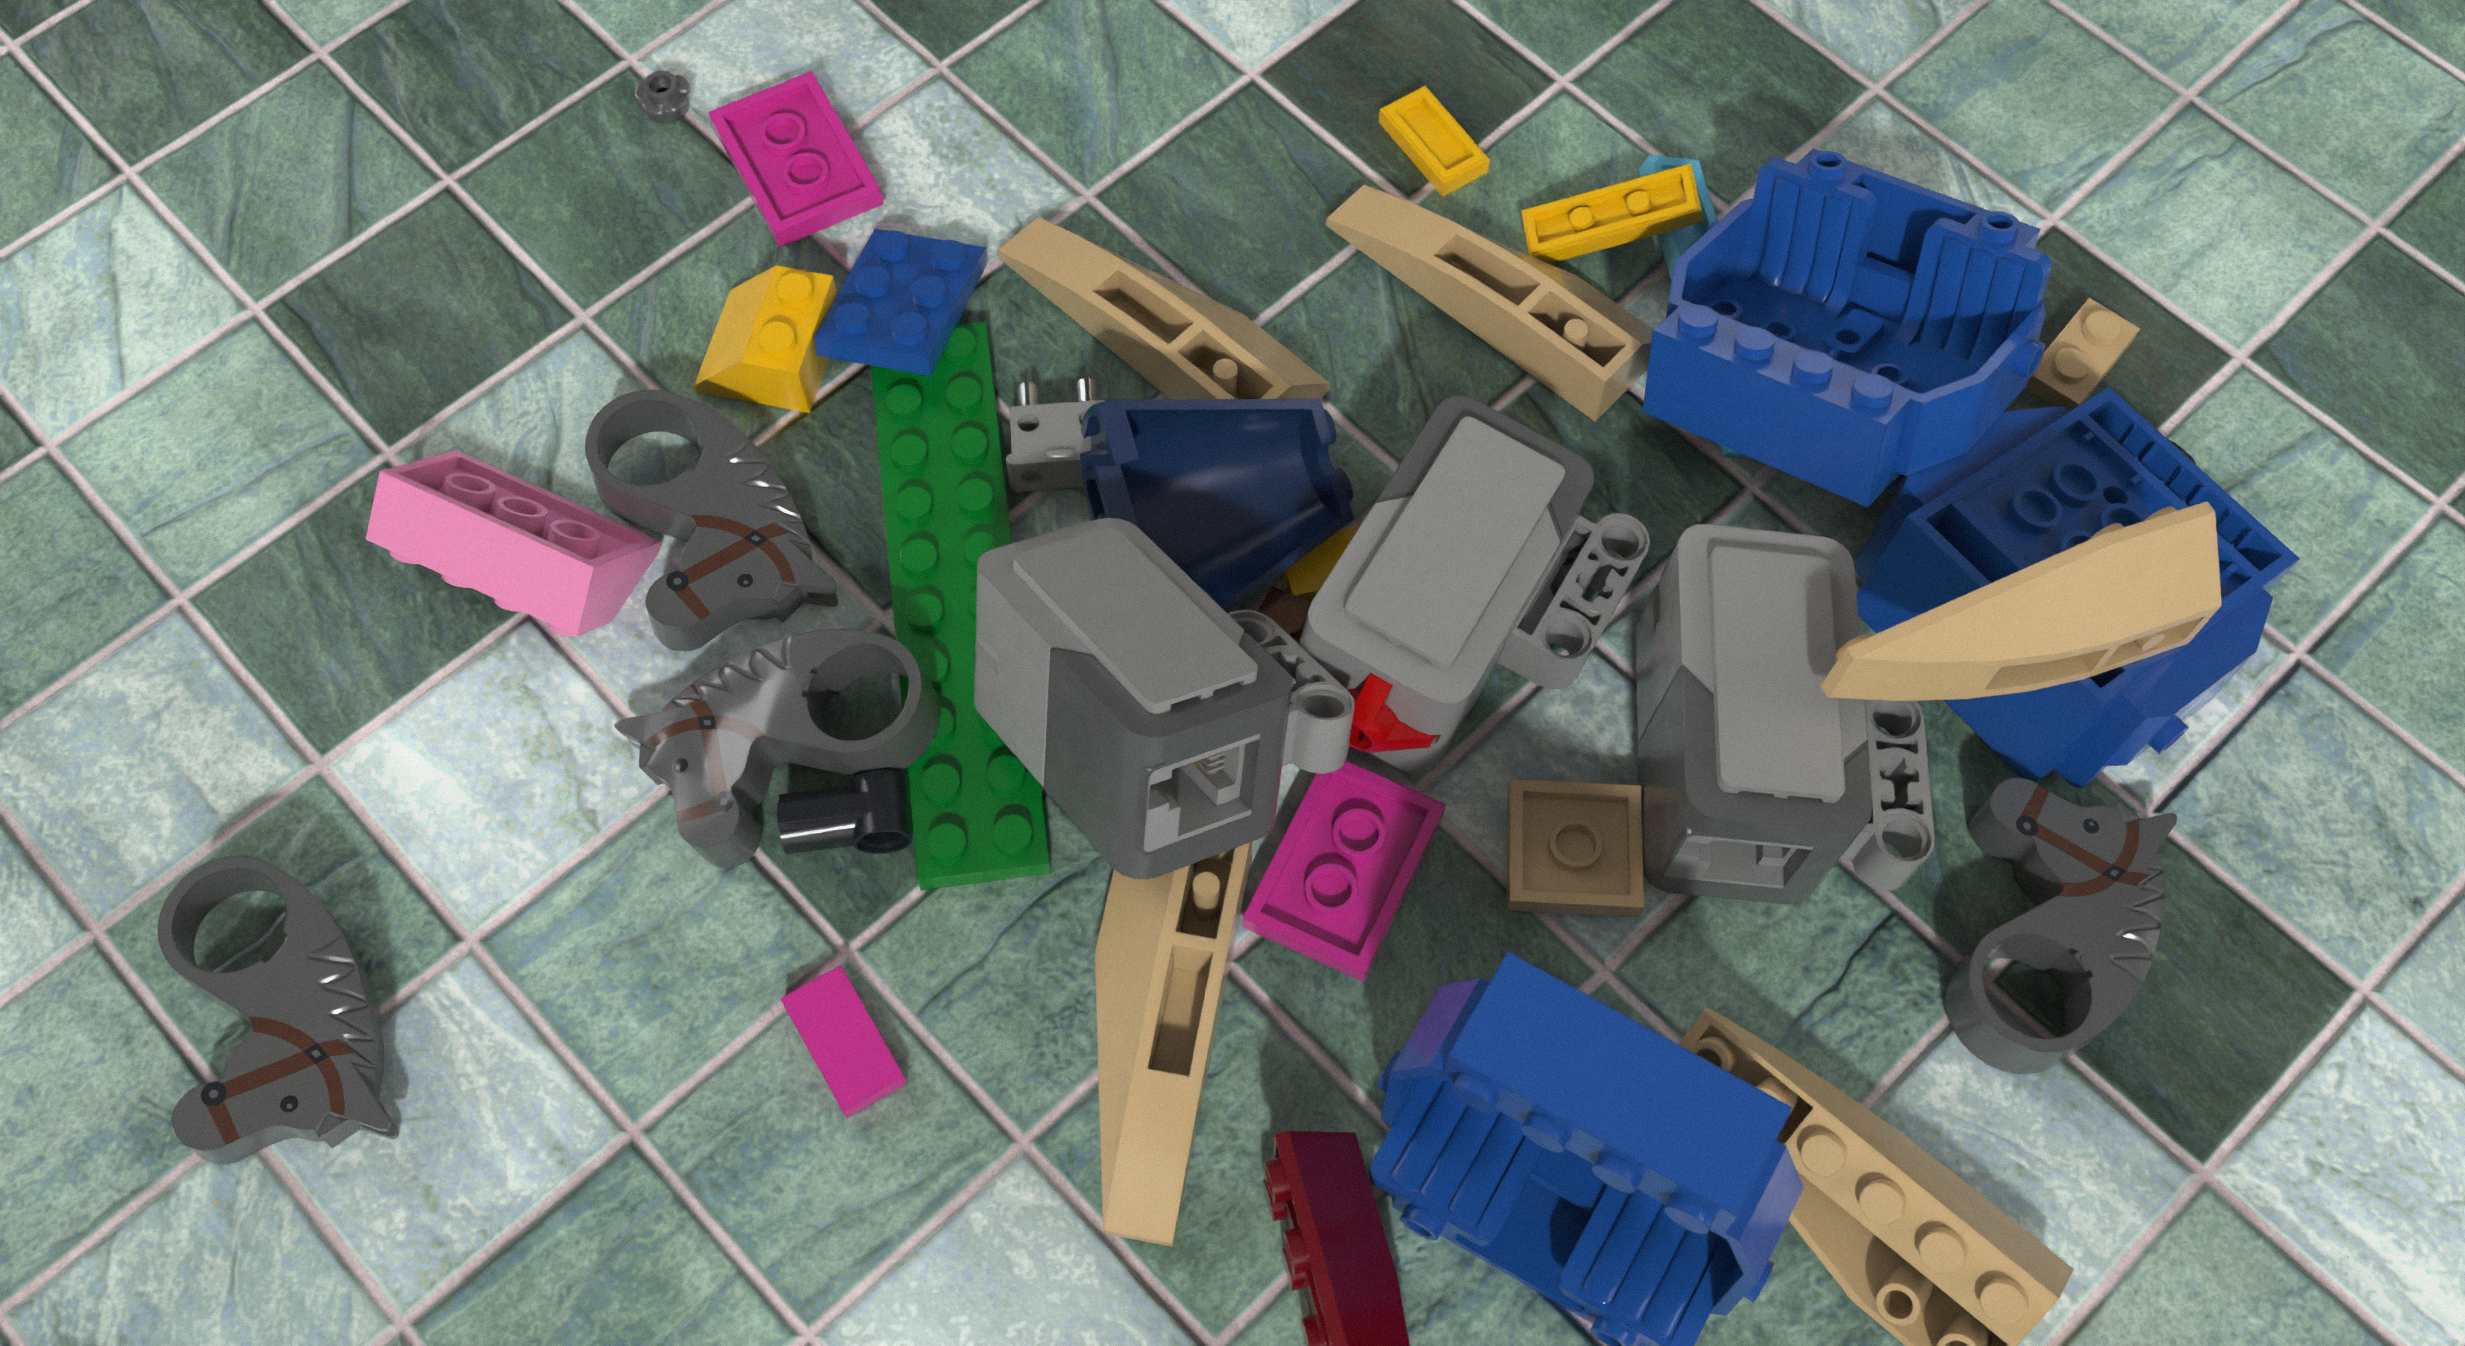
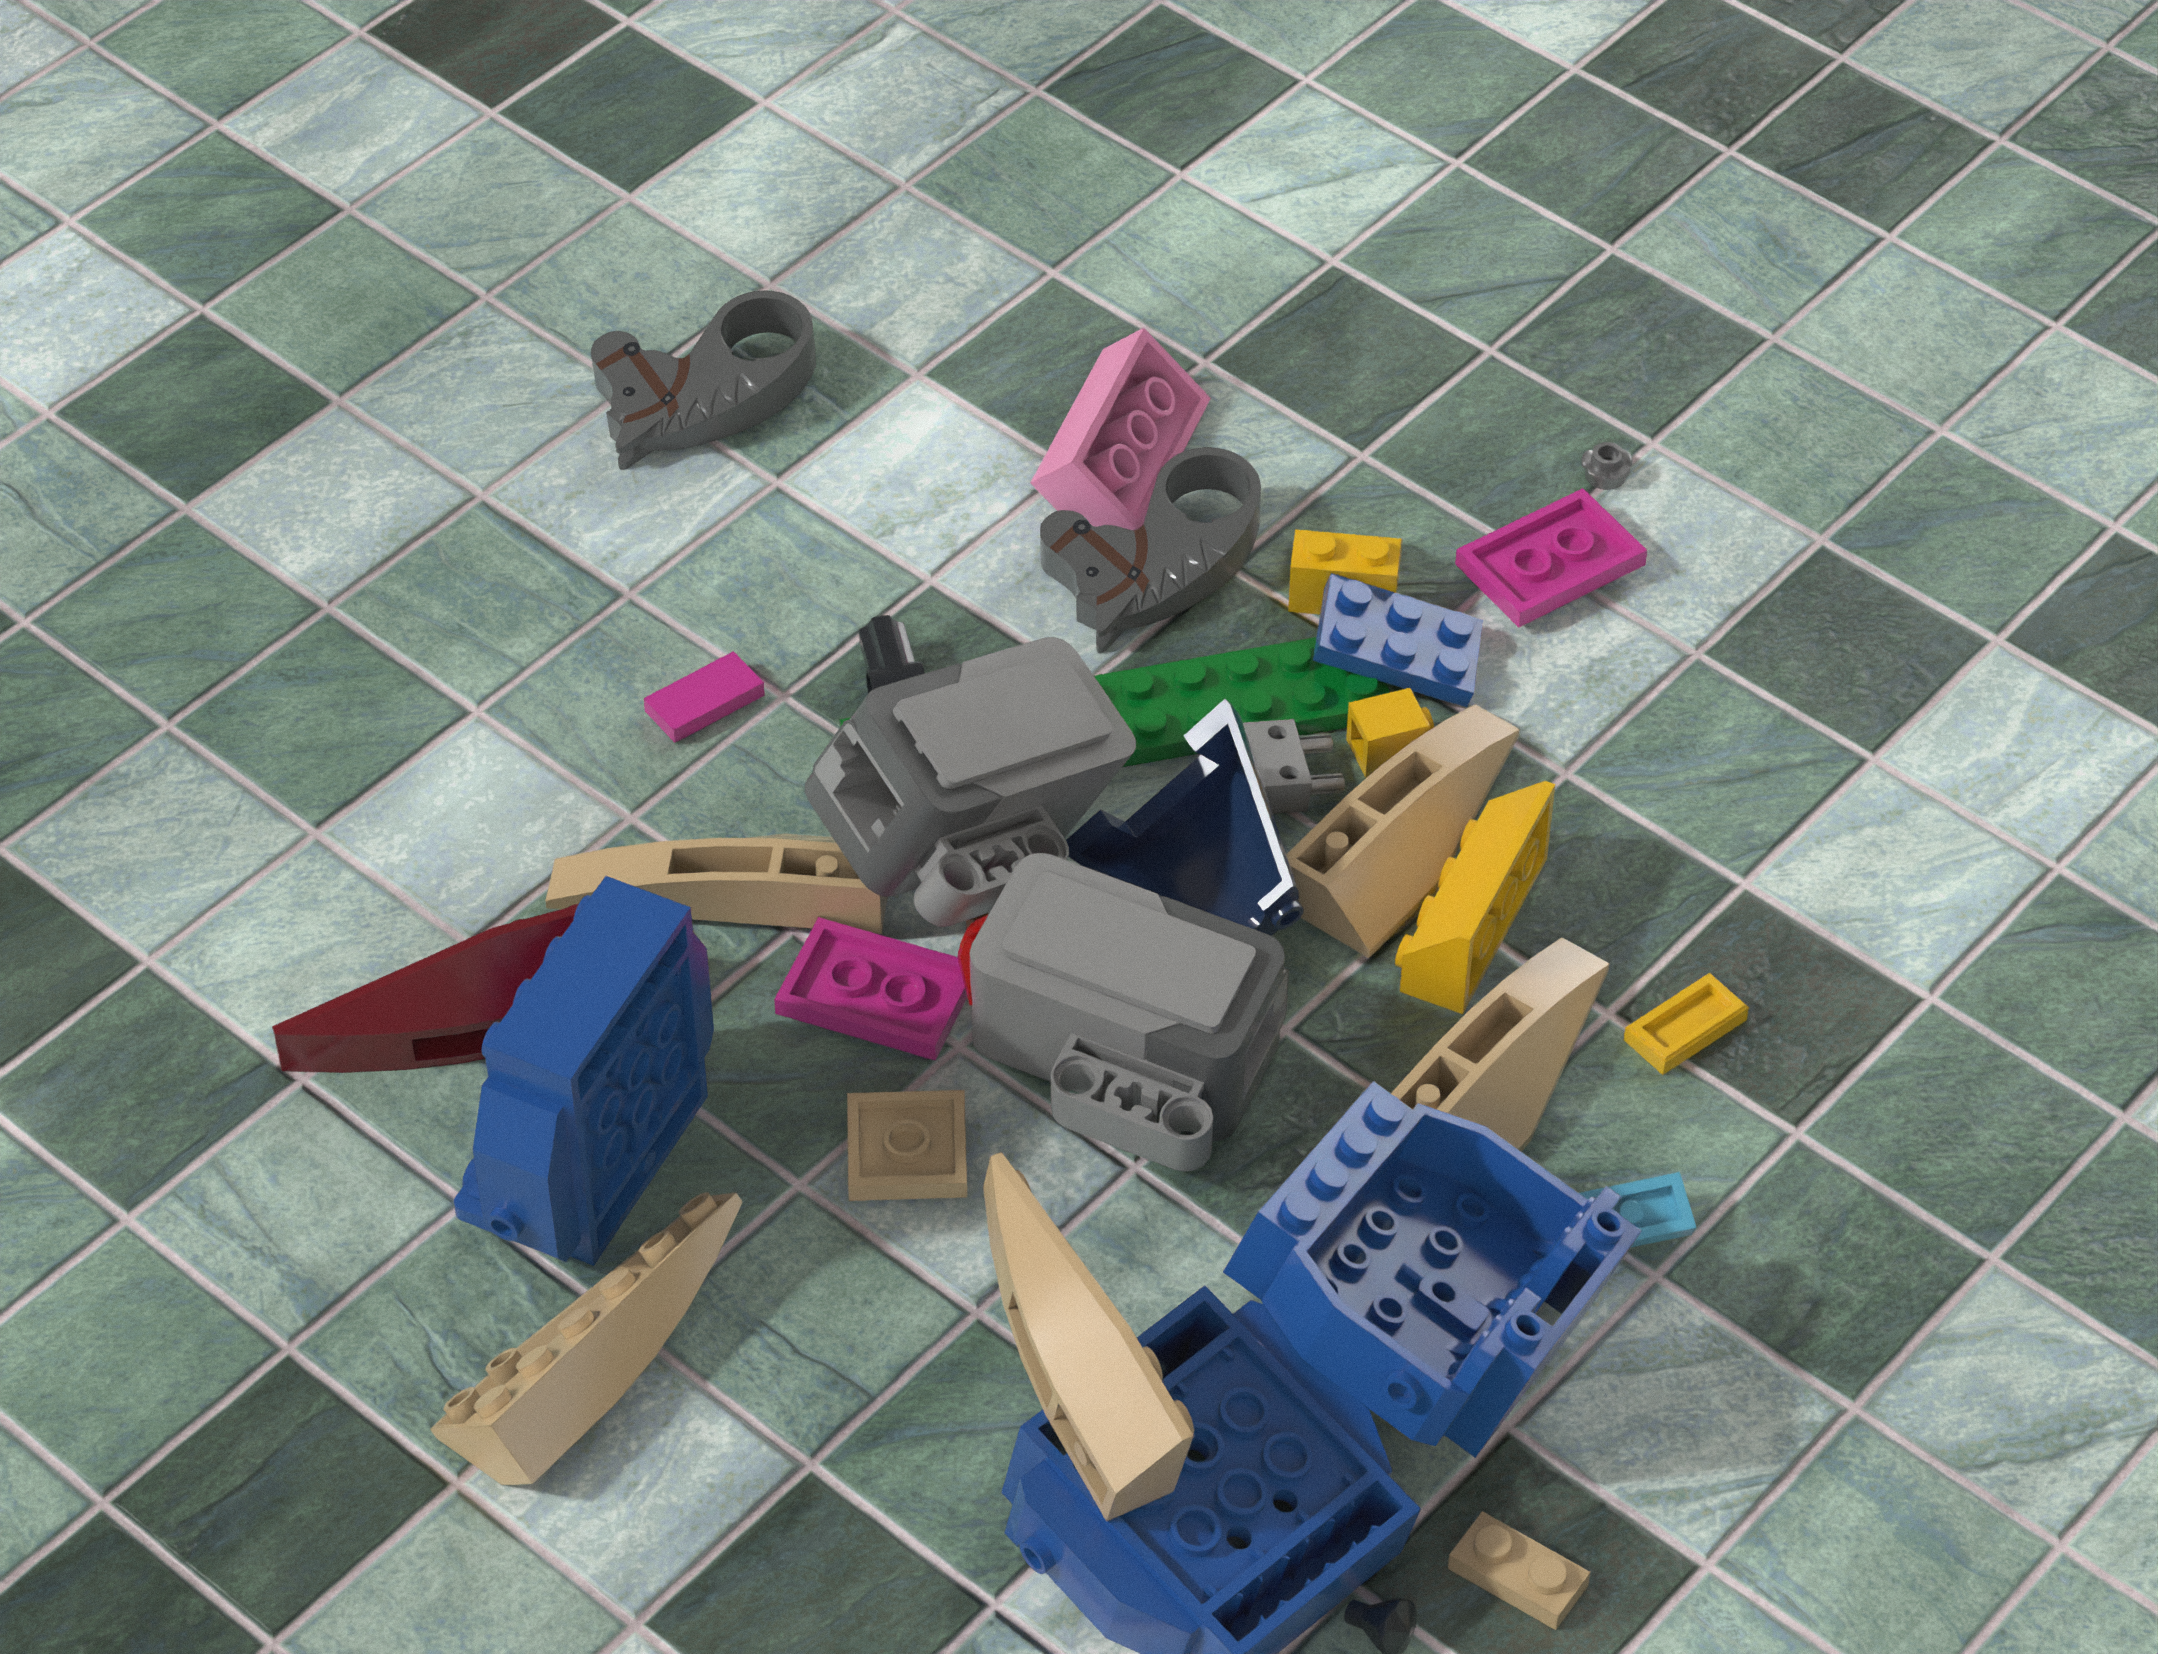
camera: 85 degrees right, 15 degrees down
dark grey animal [614,629,940,868] -> none
yellow tile [1521,163,1705,264] -> none
light grey piece [1635,524,1935,905] -> none
dark grey animal [1945,778,2177,1074] -> none
none -> yellow brick [1346,688,1434,778]
none -> yellow slope [1395,781,1555,1014]

